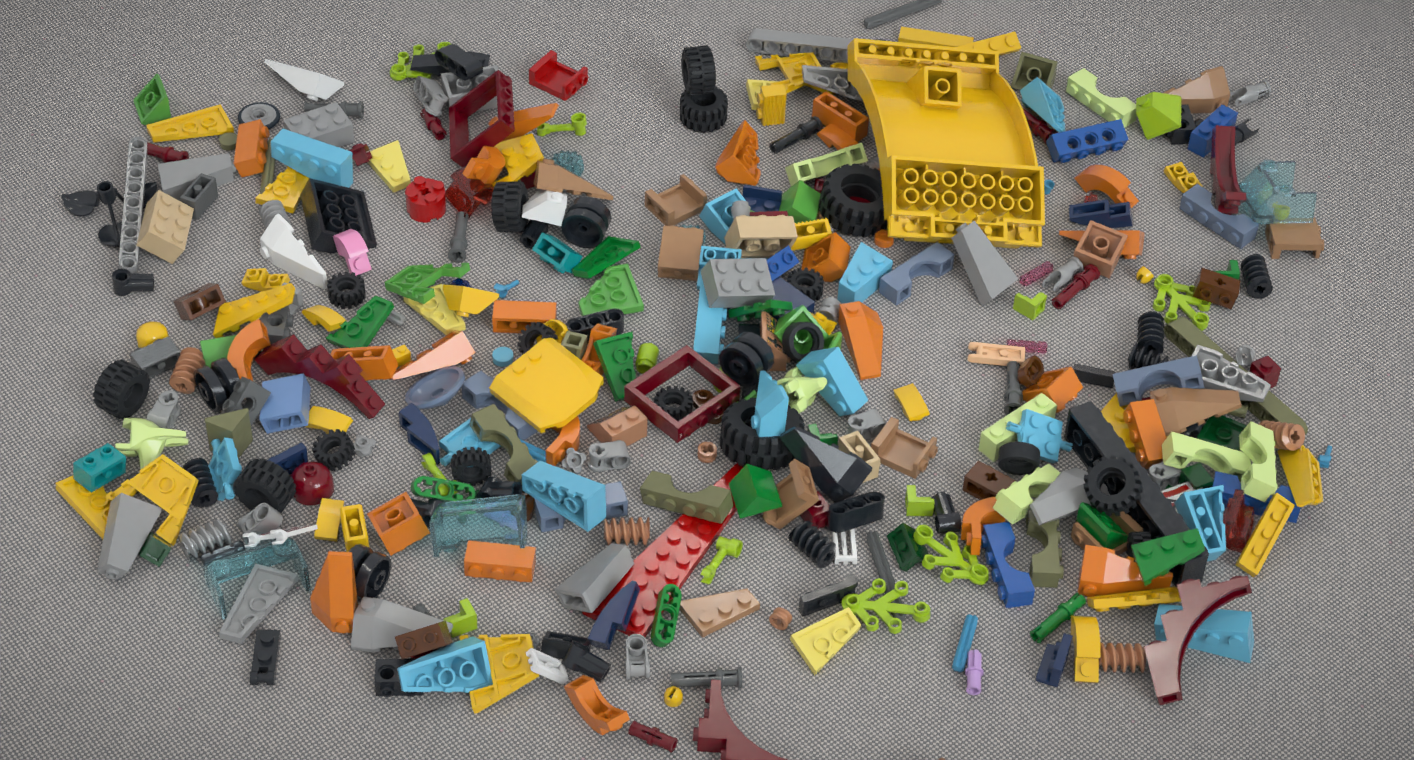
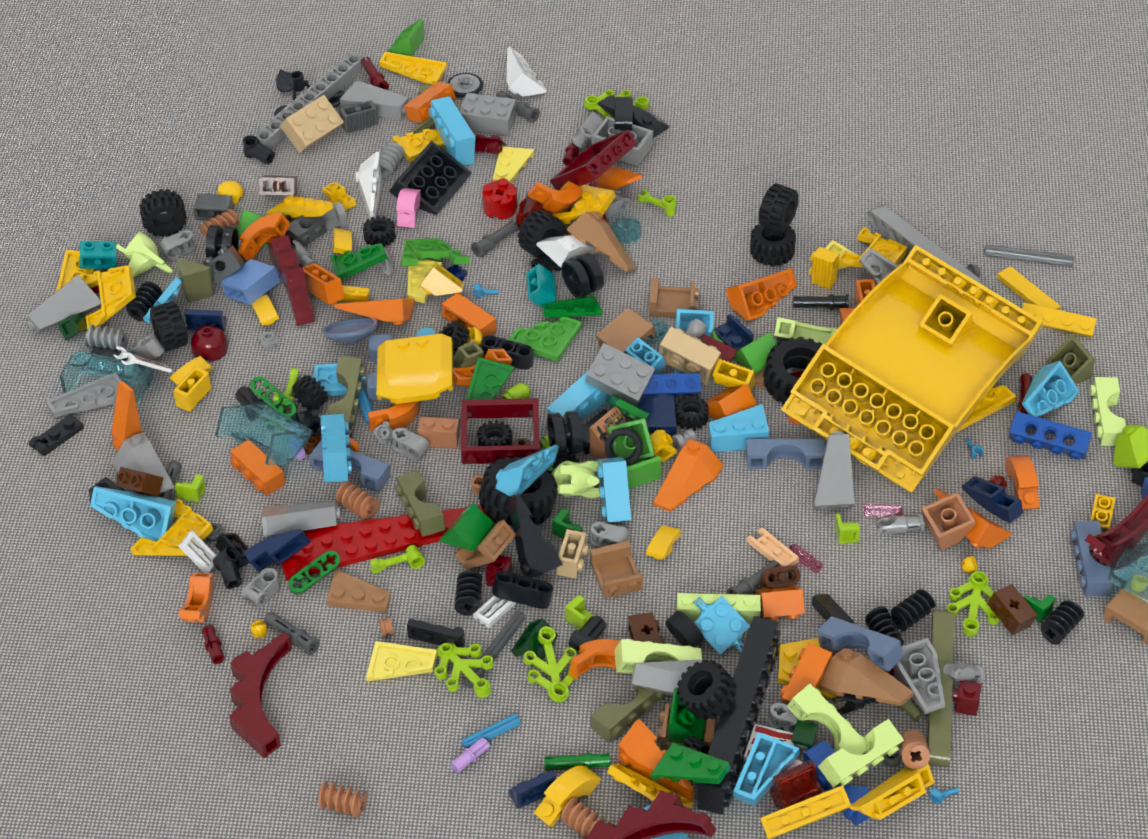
camera: 45 degrees right, 0 degrees up
black tyre [312,429,355,471] -> none
black wheel [349,544,392,600] -> none
orange slope [367,492,430,556] -> none
dark blue slope [399,403,440,465] -> none
red panel [529,50,588,101] -> none
blue arch [981,522,1035,608] -> none
dark red pin [1051,264,1100,309] -> none
dark green plate [1196,415,1247,451] -> none

